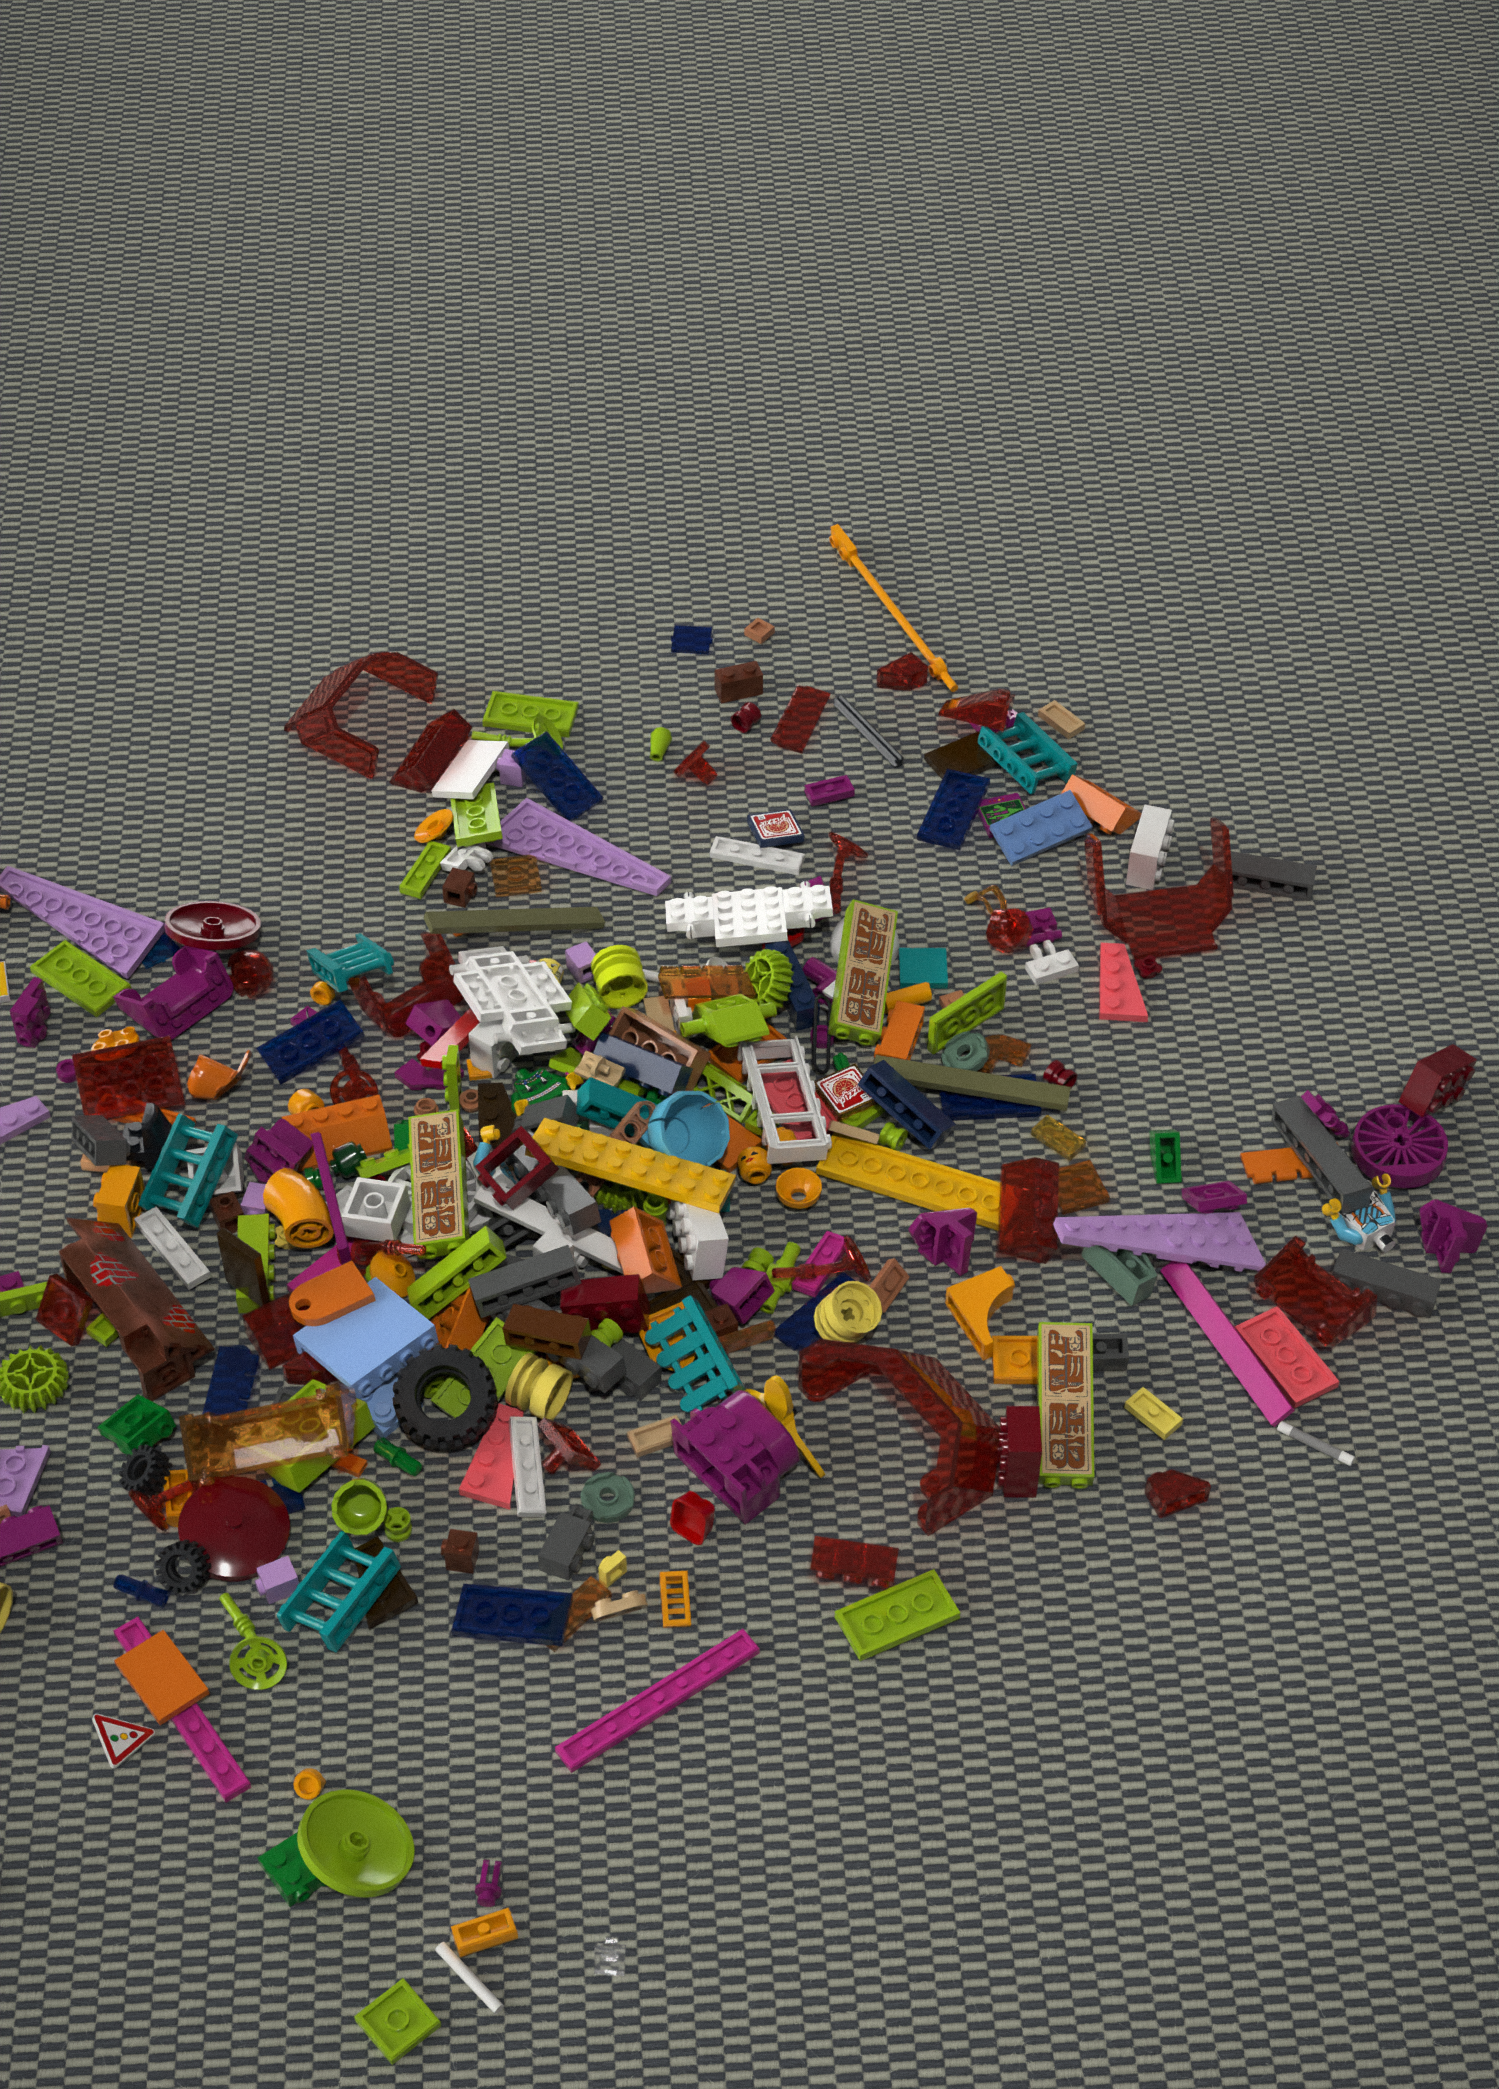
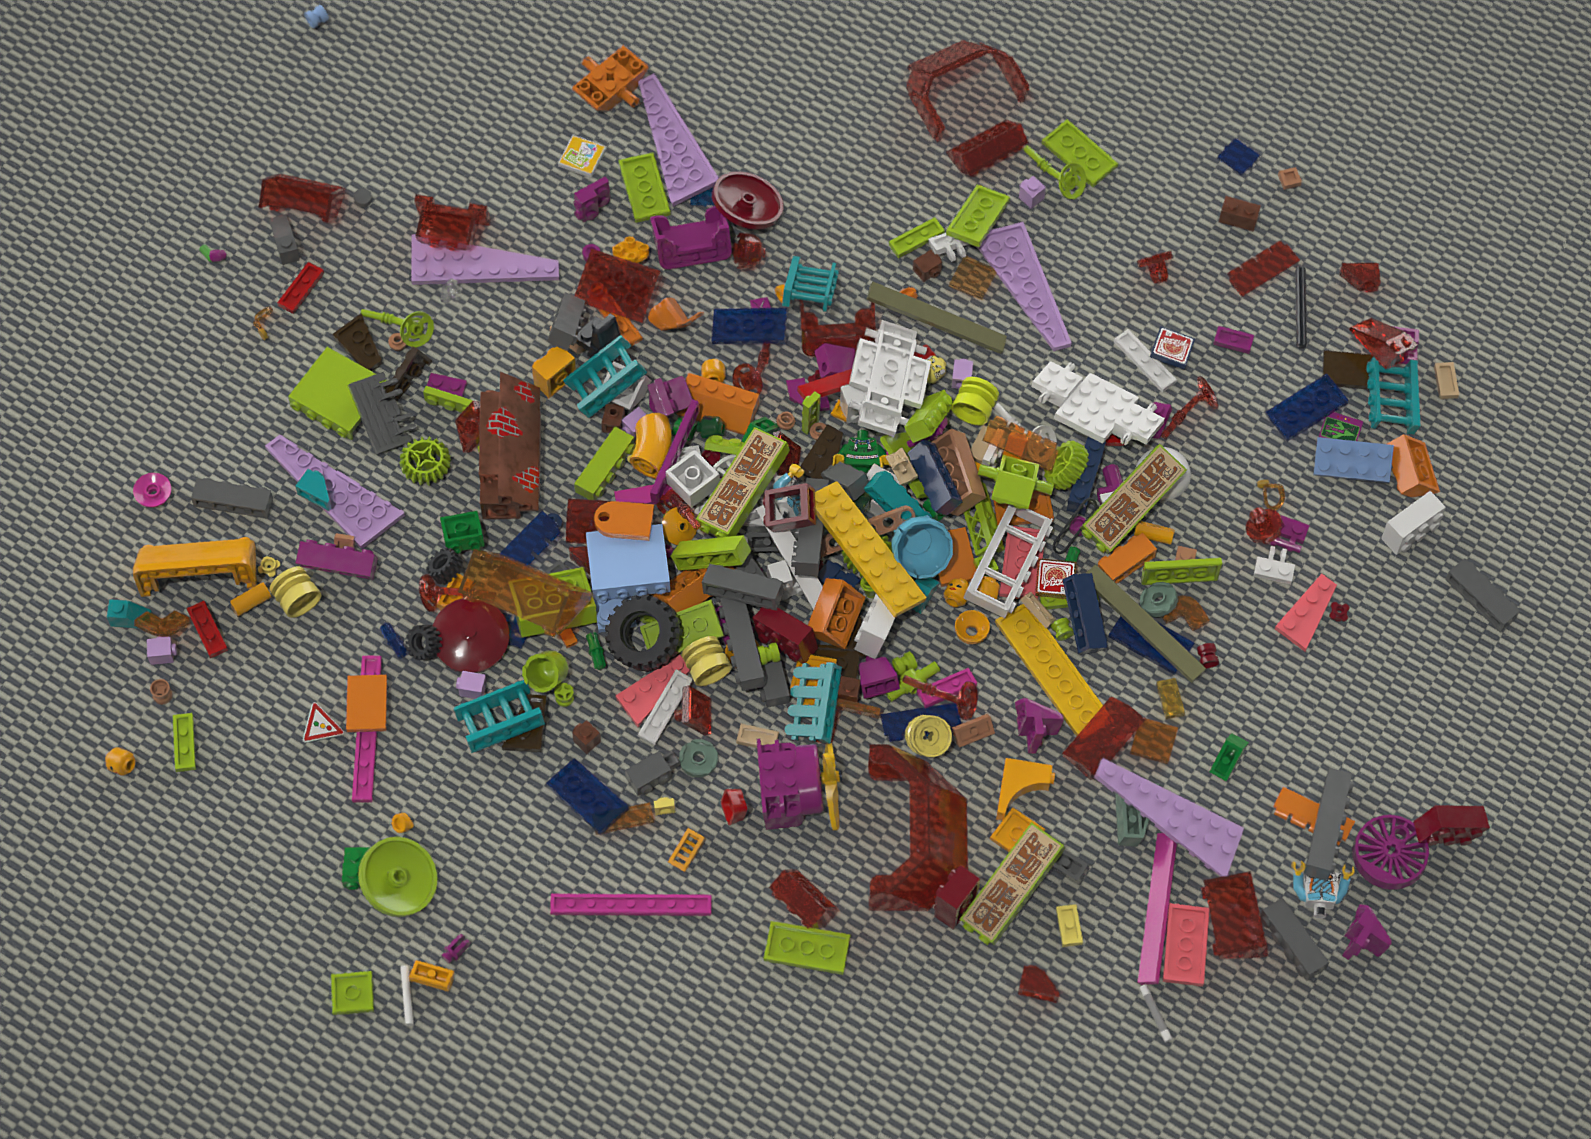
camera: 35 degrees right, 15 degrees up
white plate [134,1207,211,1290] -> none
dark brown tile [216,1228,270,1308] -> none
lime dish [219,1593,287,1690] -> none
light orange dish [414,809,454,843] -> none
white tile [431,740,509,799] -> none
reddish brown brick [502,1304,592,1360] -> none
clear blue tile [511,731,604,822] -> none
tan plate [591,1590,648,1622] -> none
clear tile [594,1936,626,1976] -> none
lime cone [650,727,672,762] -> none
dark red wheel [731,702,762,733] -> none
light orange bar [829,524,958,692] -> none
teal tile [899,948,948,989] -> none
clear red piece [1084,817,1234,960] -> none
magenta plate [1181,1181,1247,1214] -> none
magenta plate [1301,1090,1350,1138] -> none

